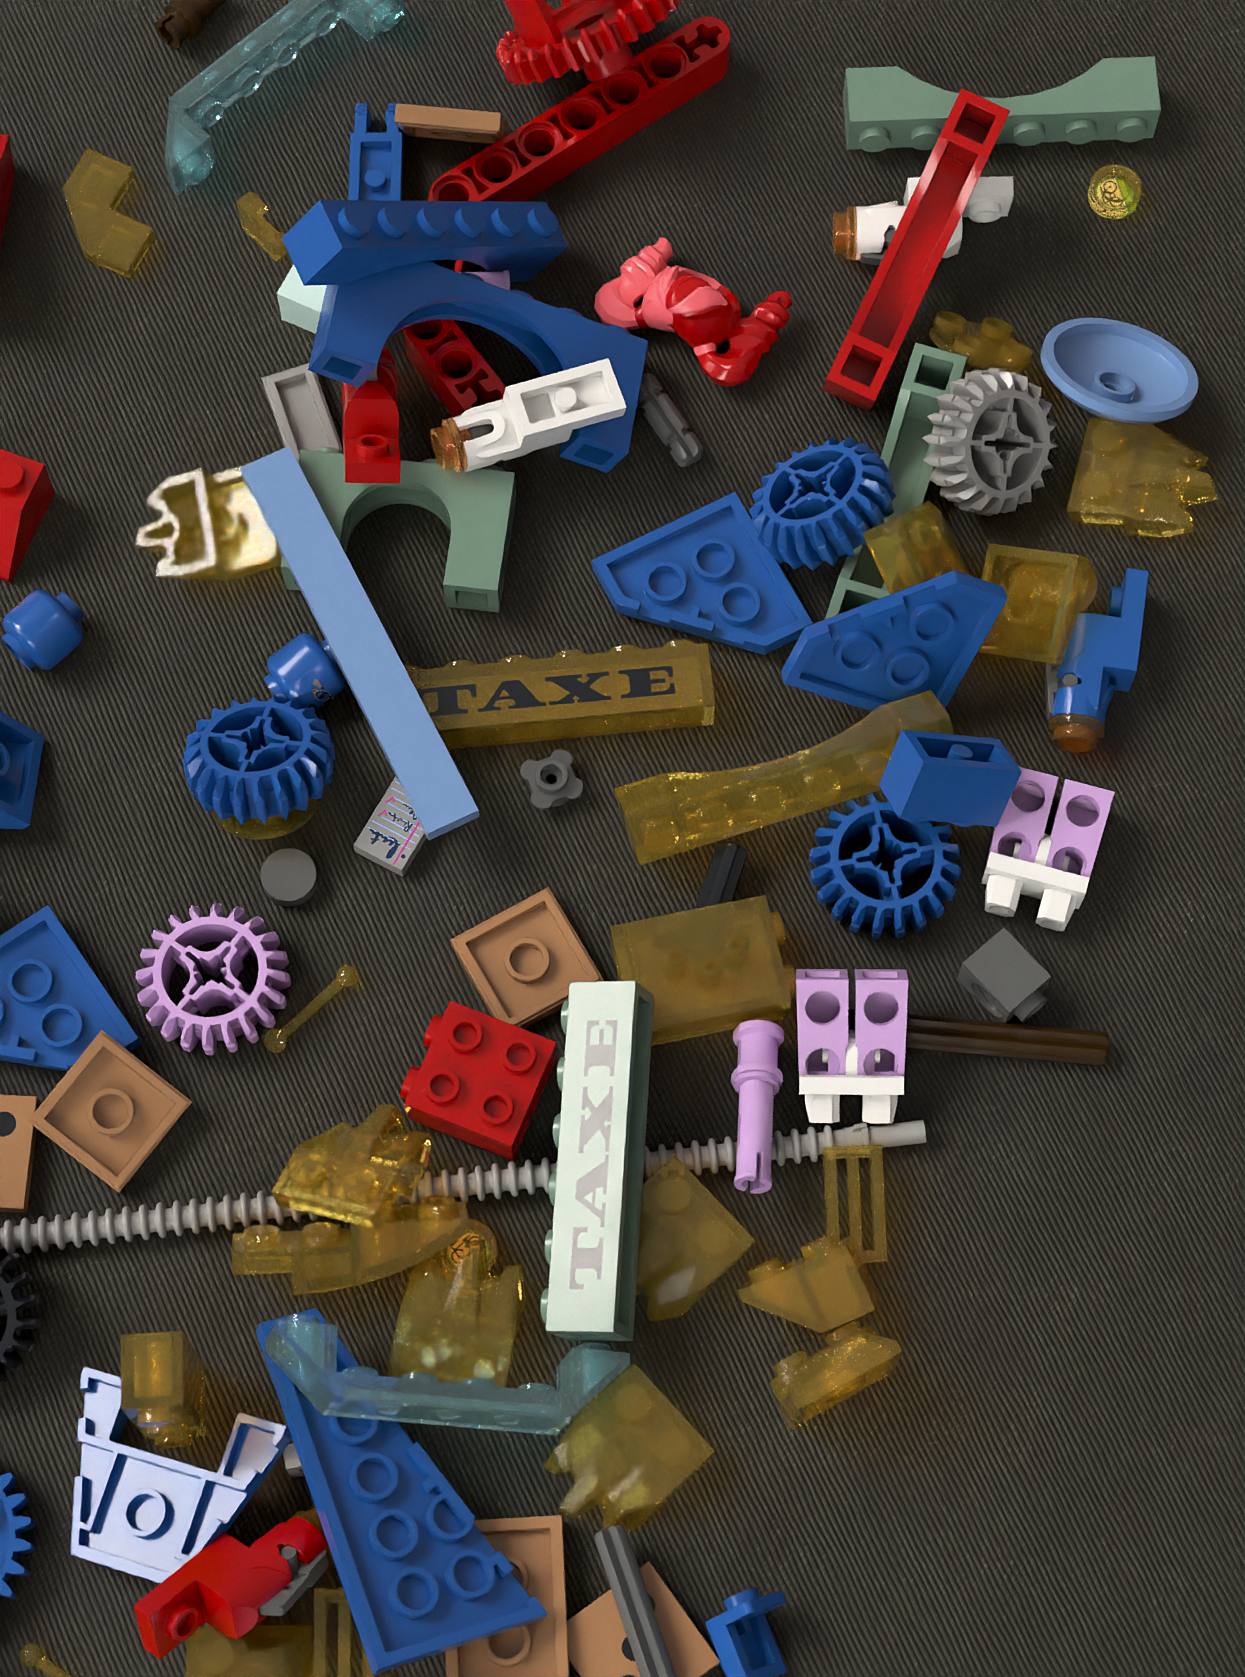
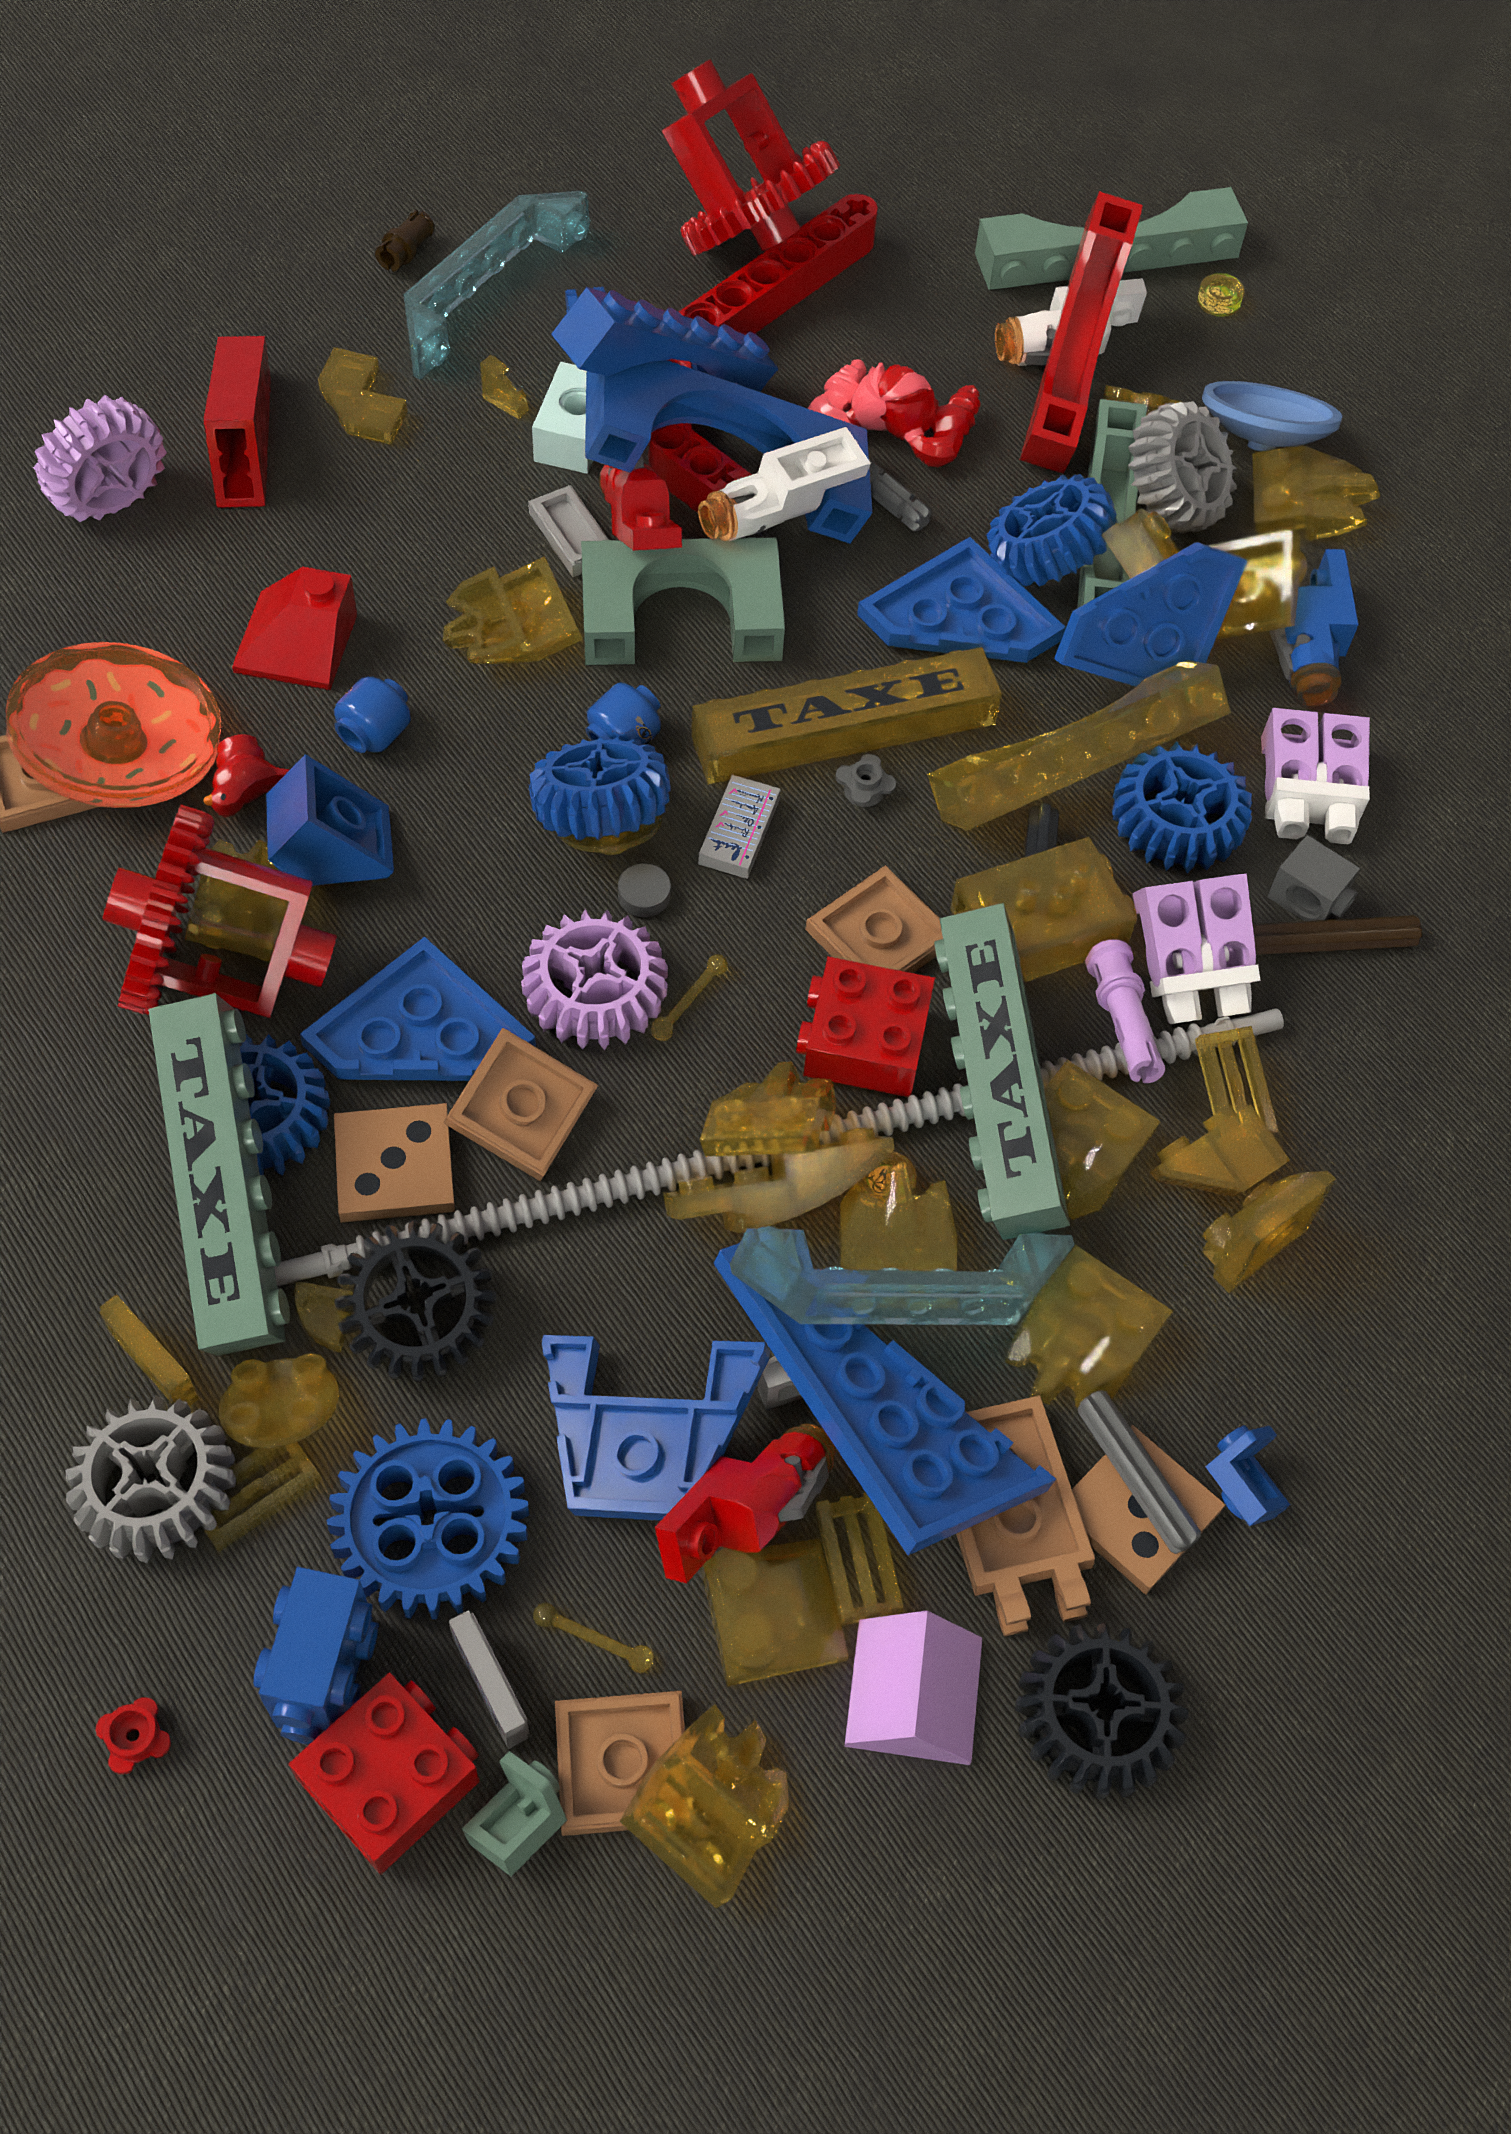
camera: 15 degrees left, 10 degrees down
clear yellow brick [121,1331,206,1448] -> none
medium blue tile [240,446,480,840] -> none
medium nougat tile [394,103,509,144] -> none
blue brick [879,729,1022,827] -> none

